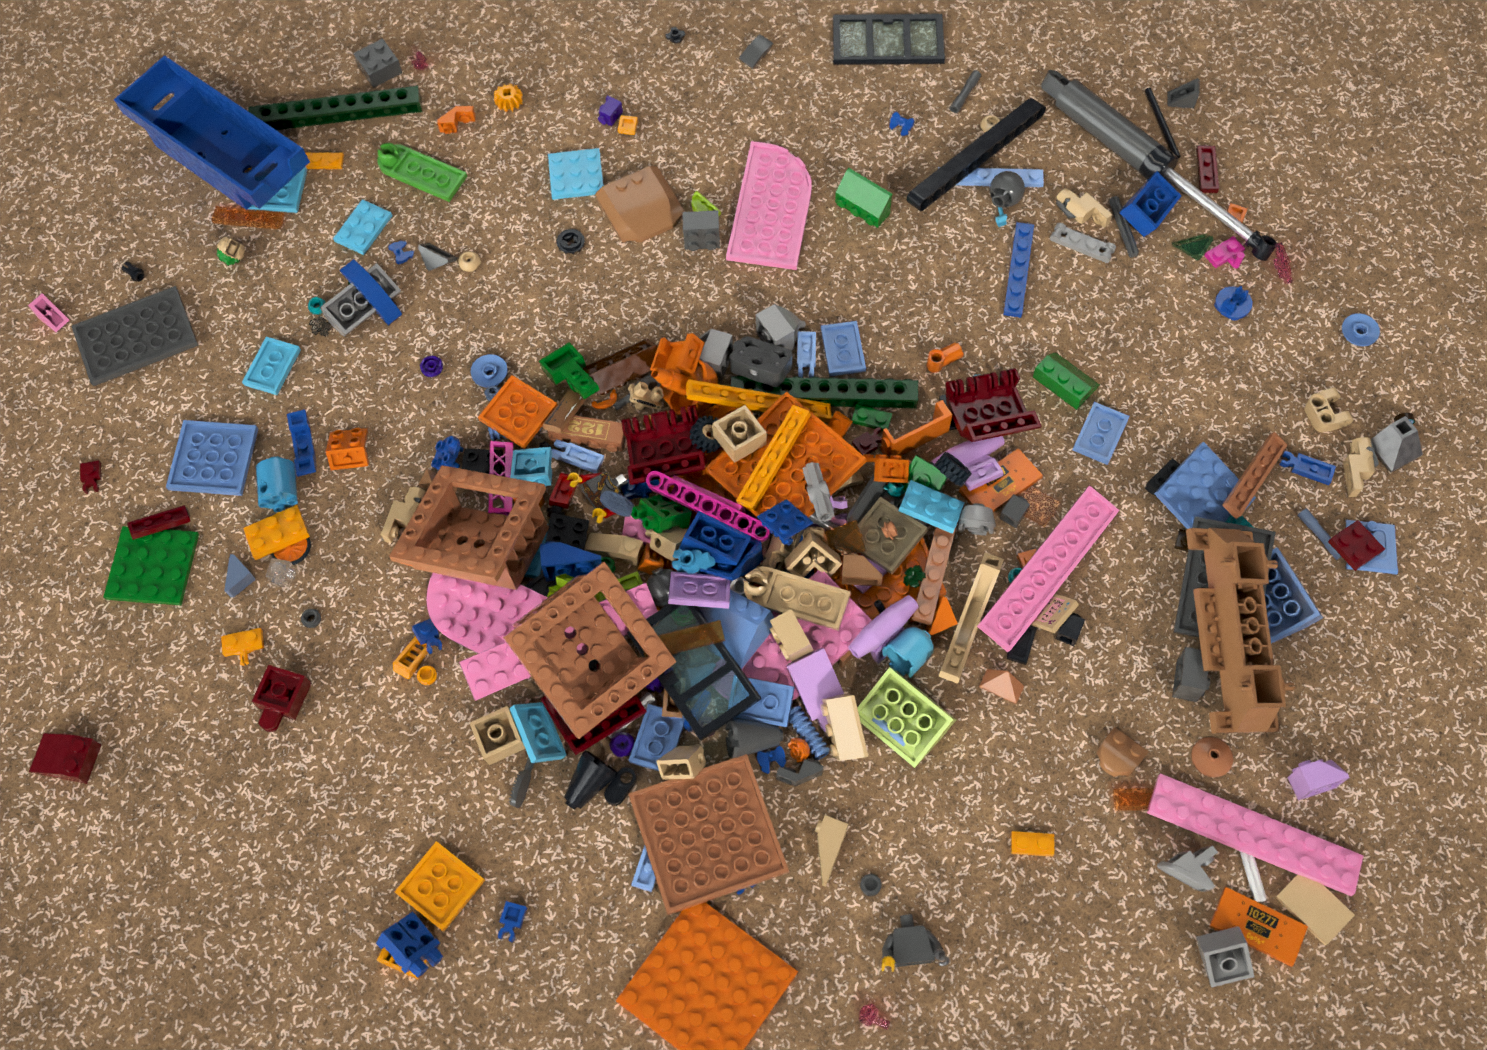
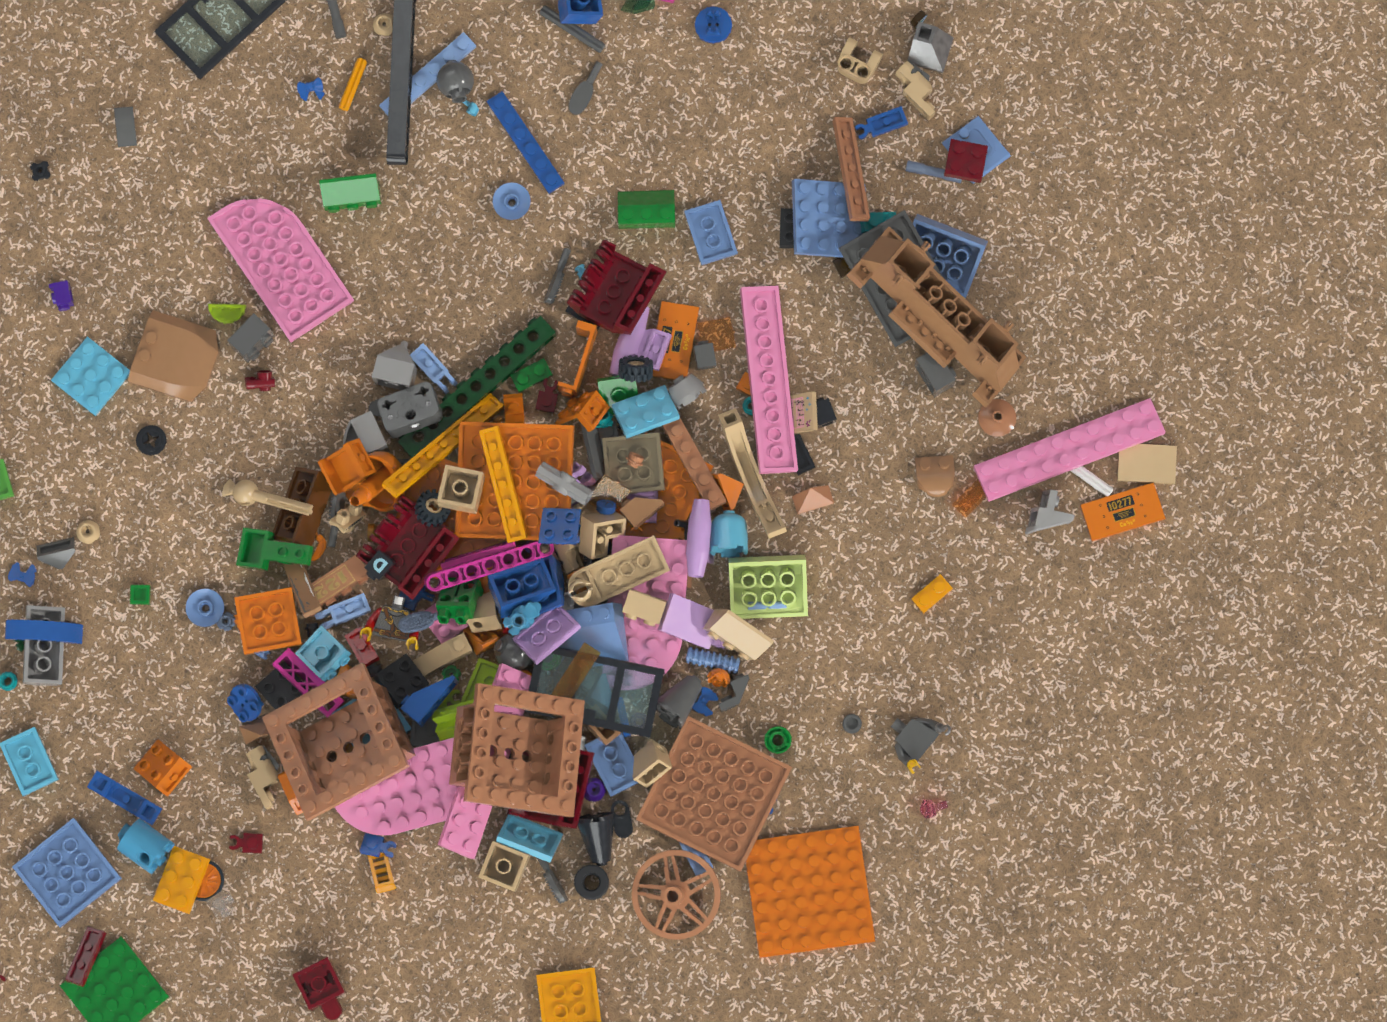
camera: 45 degrees left, 15 degrees up
light orange plate [221,628,264,666] -> none
sand blue slope [224,554,256,597] -> none
dark grey plate [301,609,321,628] -> none
clear smoke plant [309,317,332,337] -> none
light orange plate [417,665,437,685] -> none
dark purple plate [420,356,443,377] -> none
blue plate [498,901,527,943] -> none
light orange plate [618,115,638,135] -> none
medium blue plate [728,675,795,727] -> none
tan slope [815,815,848,887] -> none
medium blue plate [821,321,866,377] -> none
dark green plant [903,565,926,588] -> none
orange piece [926,343,963,373] -> none
light grey plate [1050,223,1116,263] -> none
tan plate [1055,188,1112,228] -> none
light grey slope [1196,926,1254,988] -> none
lavender slope [1287,759,1350,801] -> none
none -> green plate [130,585,151,605]
none -> tan piece [222,479,313,516]
none -> dark red plate [229,833,264,854]
none -> dark red plate [245,370,275,391]
none -> light orange axle [339,58,367,111]
none -> black brick [364,550,396,581]
none -> medium blue dish [493,183,531,220]
none -> dark grey piece [544,248,571,304]
none -> dark grey piece [569,61,603,115]
none -> black tyre [574,864,609,900]
none -> blue tile [596,500,616,515]
none -> nougat wheel [632,850,721,940]
none -> green wheel [764,726,792,754]

